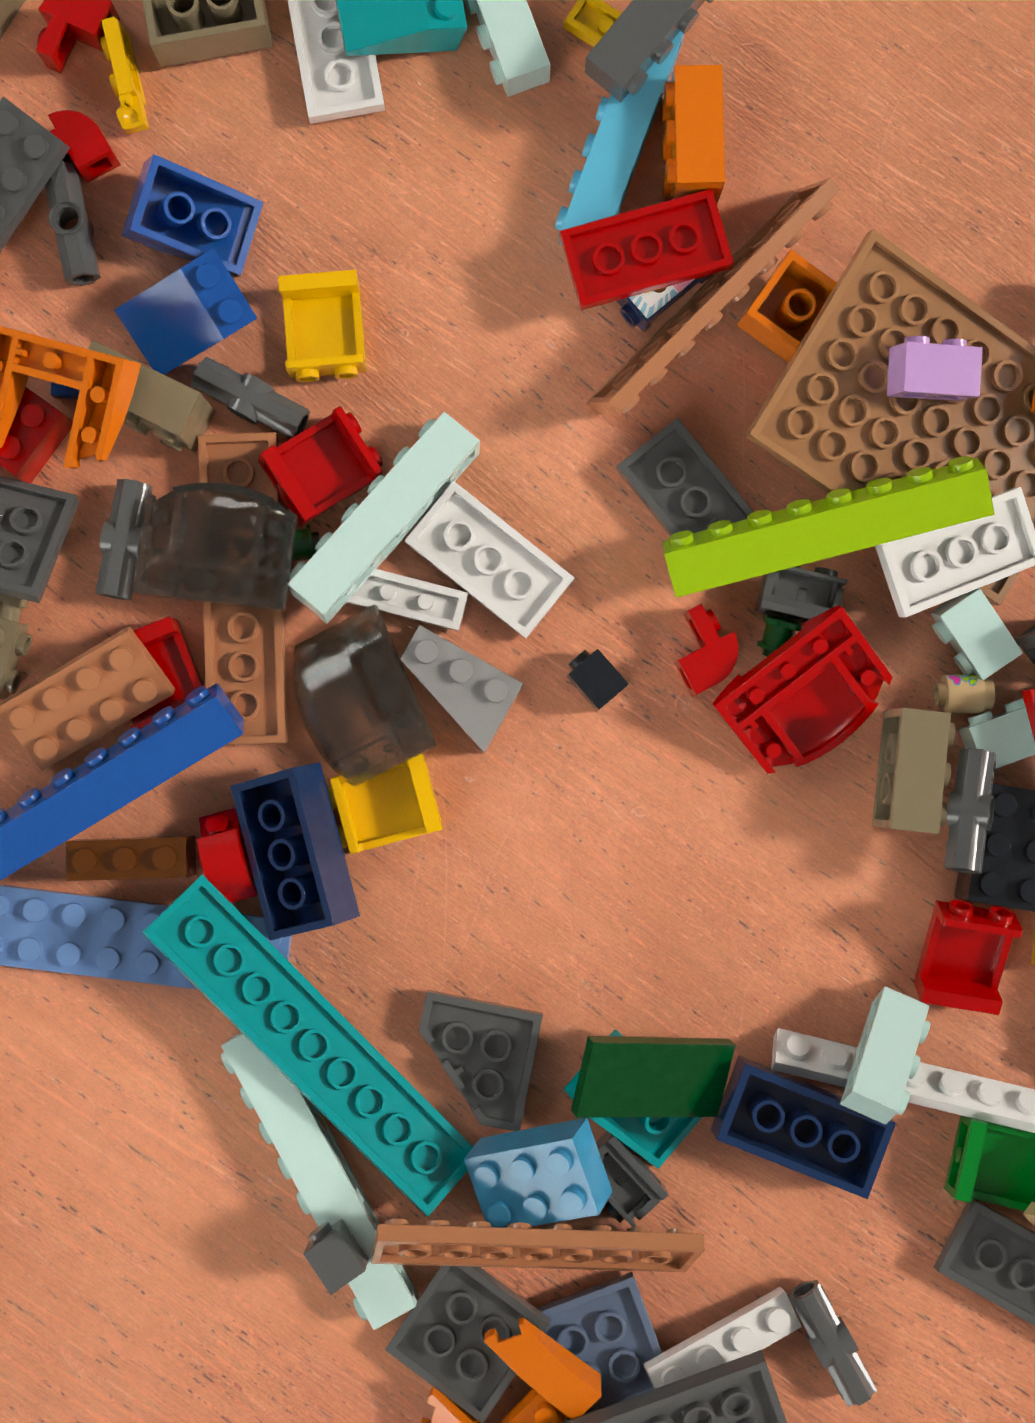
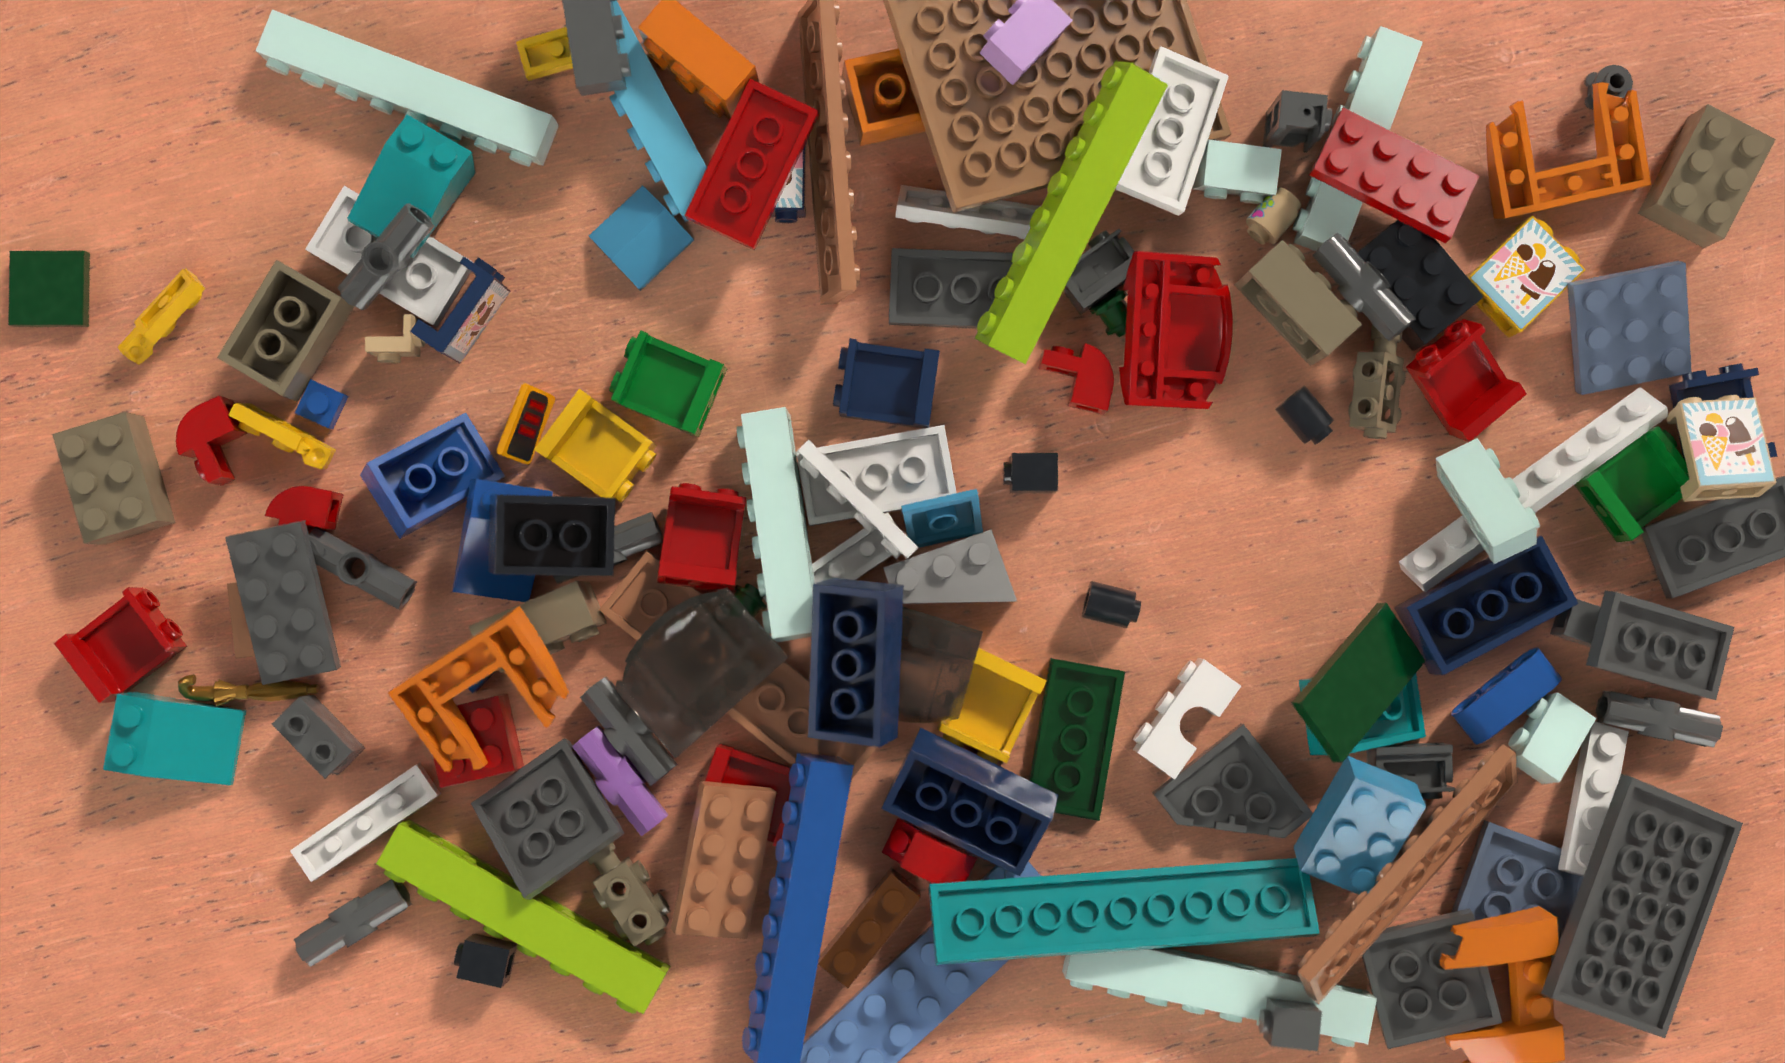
camera: 45 degrees left, 0 degrees up
none -> blue plate [295,379,349,430]
none -> dark grey piece [338,203,434,310]
none -> tan bracket [365,314,425,363]
none -> panel [410,256,511,364]
none -> black brick [488,495,615,576]
none -> slope [496,383,555,465]
none -> medium lavender piece [572,726,668,836]
none -> dark azure slope [589,185,694,291]
none -> green panel [609,330,728,438]
none -> white plate [798,440,918,559]
none -> dark blue brick [808,578,903,747]
none -> dark blue panel [833,338,940,428]
none -> white plate [895,185,1041,240]
none -> dark azure slope [901,489,983,548]
none -> dark green tile [1029,658,1125,821]
none -> black brick [1082,581,1141,628]
none -> white arch [1133,658,1241,779]
none -> black brick [1275,385,1334,445]
none -> dark tan brick [1349,324,1406,439]
none -> blue beam [1451,647,1562,745]
none -> light aqua brick [1508,692,1596,784]
none -> dark grey brick [1550,599,1601,647]
none -> dark grey plate [1586,590,1734,700]

